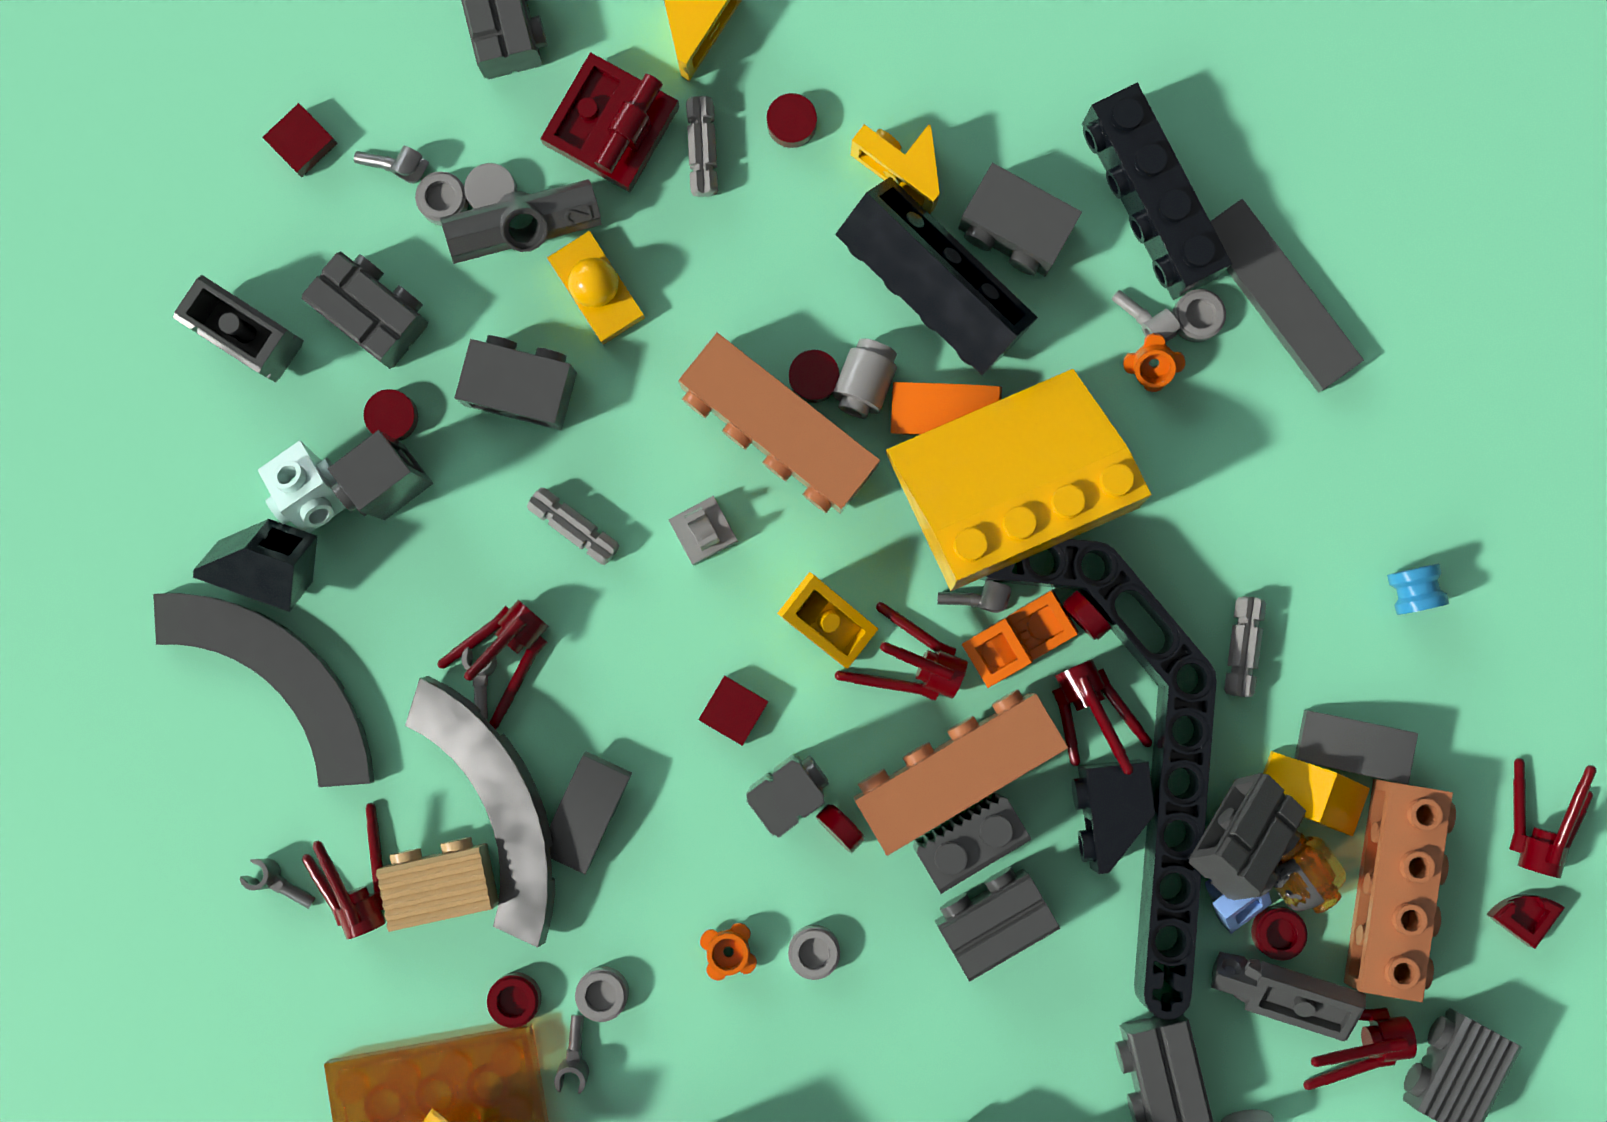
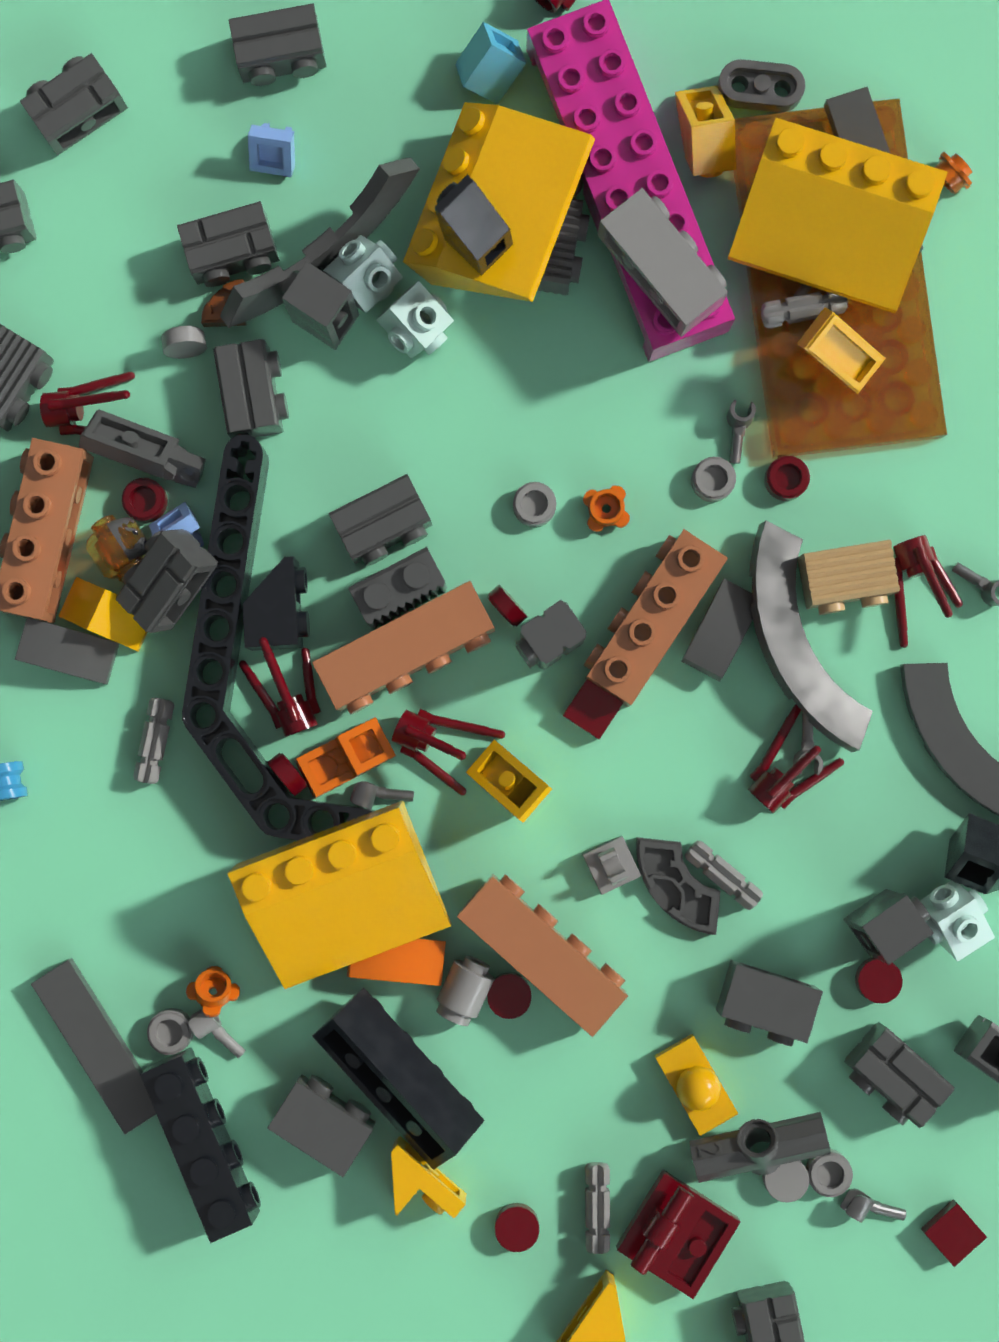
camera: 175 degrees left, 0 degrees up
none -> nougat brick [584,529,728,707]
none -> dark grey tile [636,837,721,935]

